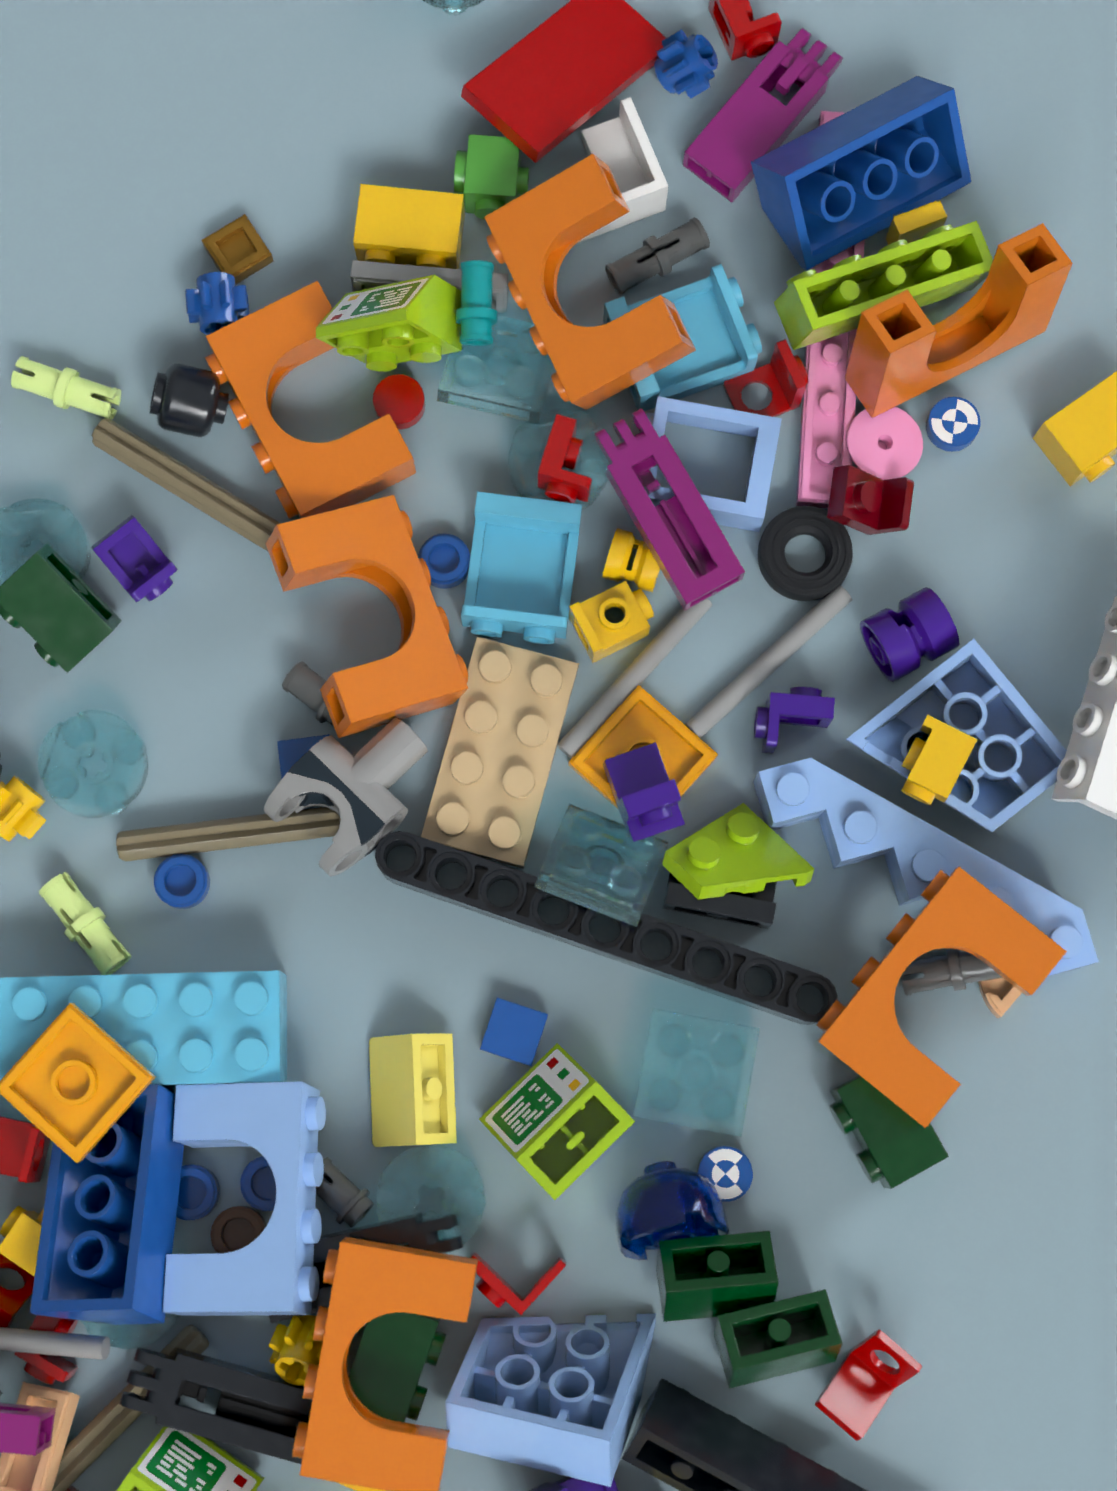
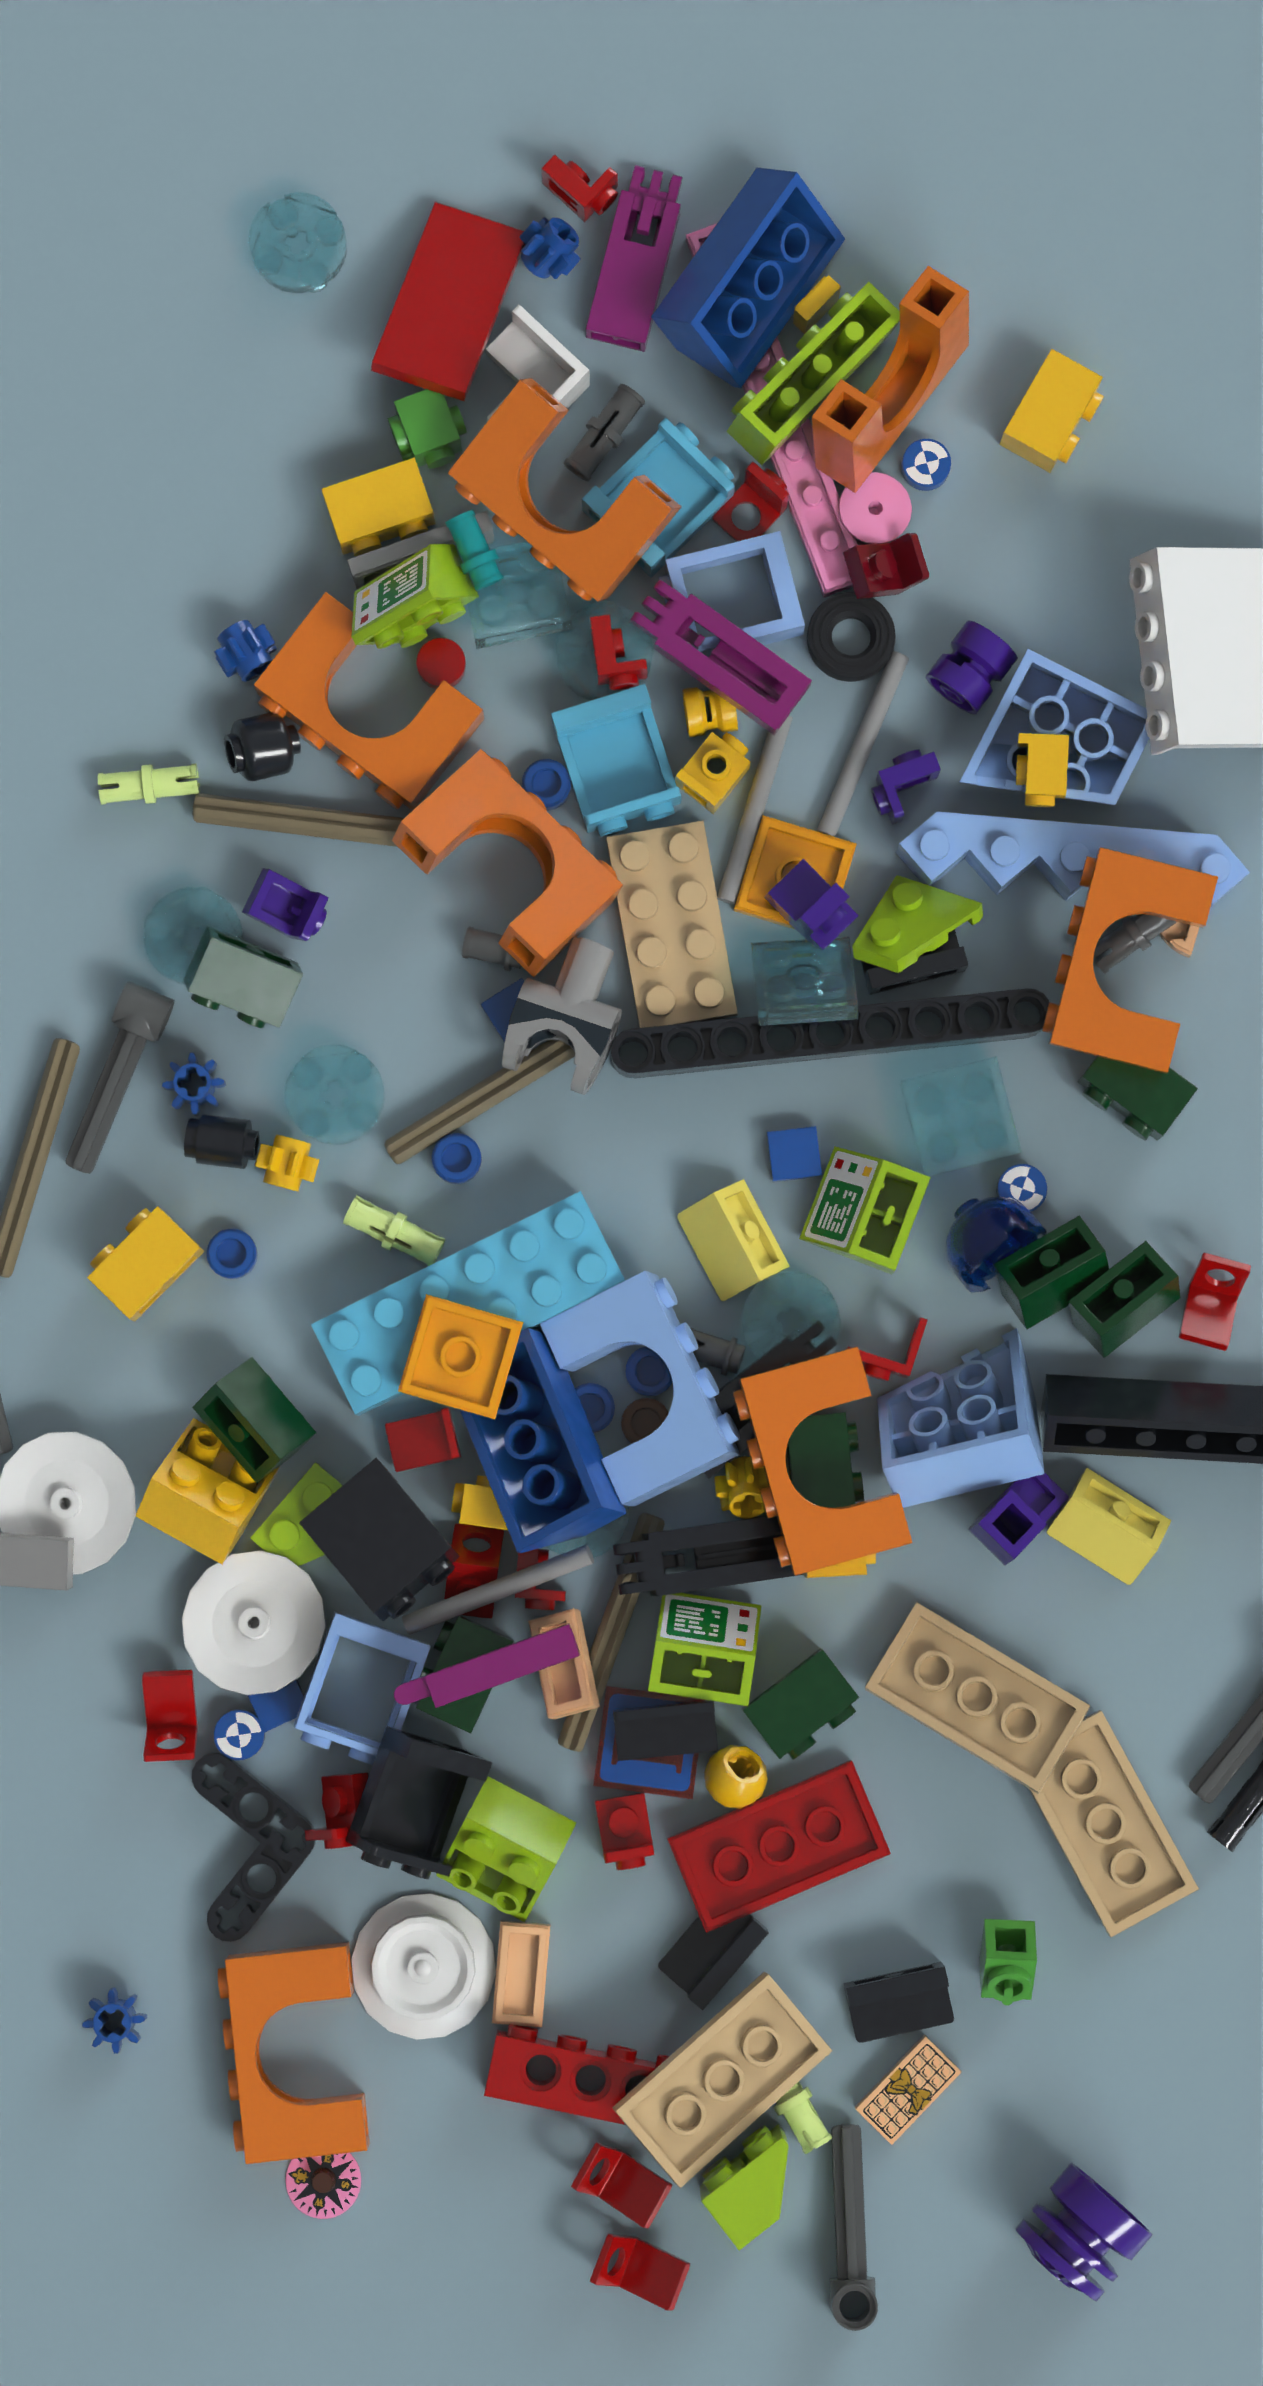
camera: 25 degrees left, 5 degrees up
pearl gold tile [202,214,274,284] -> none

